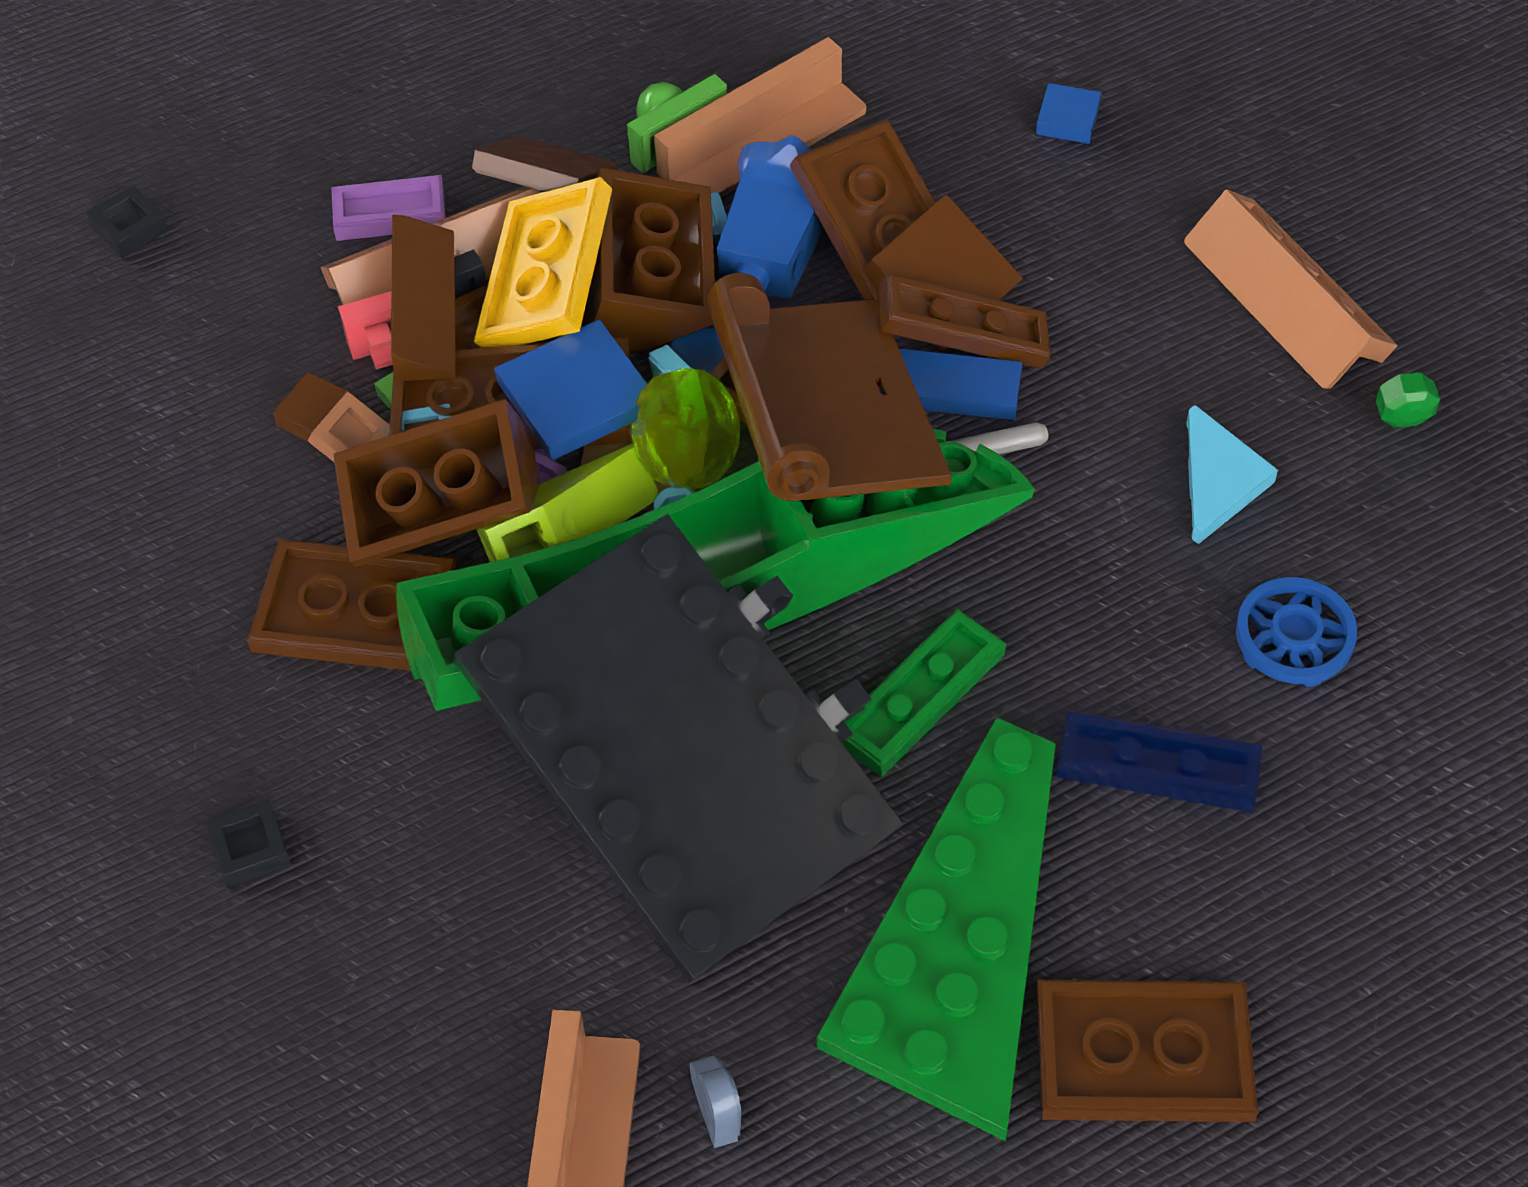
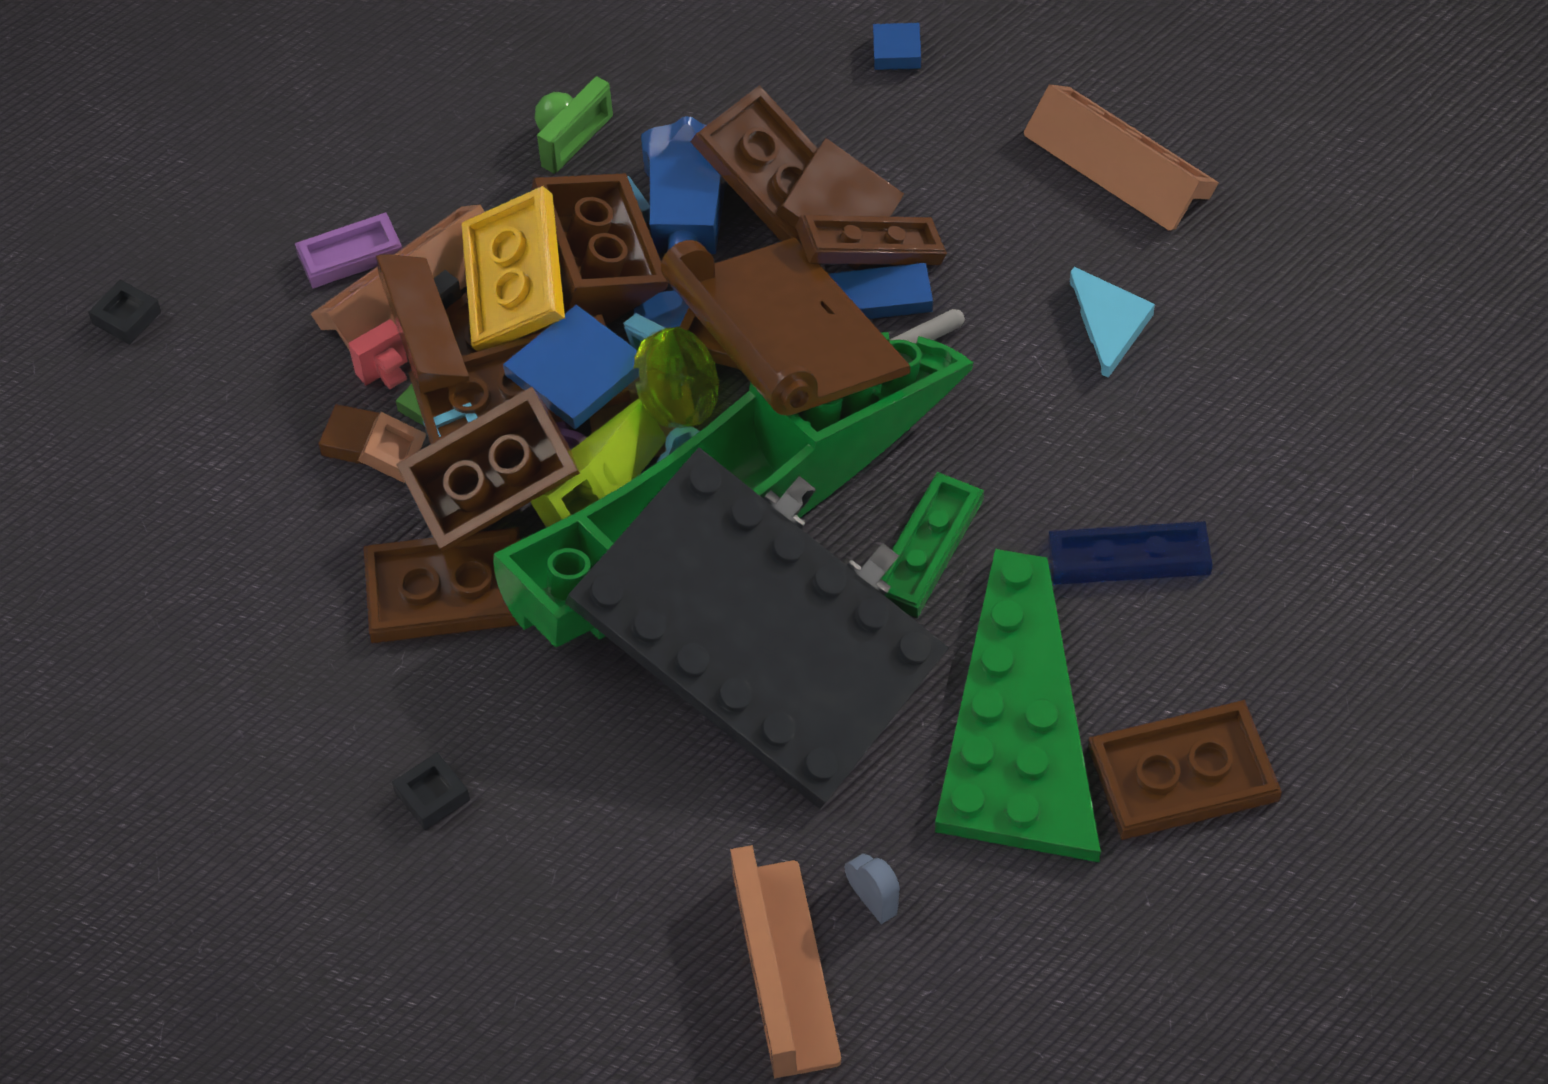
camera: 15 degrees left, 0 degrees up
reddish brown tile [472,136,619,192] -> none
nougat panel [654,37,866,198] -> none
blue wheel [1236,577,1357,687] -> none
green tile [1376,372,1440,428] -> none

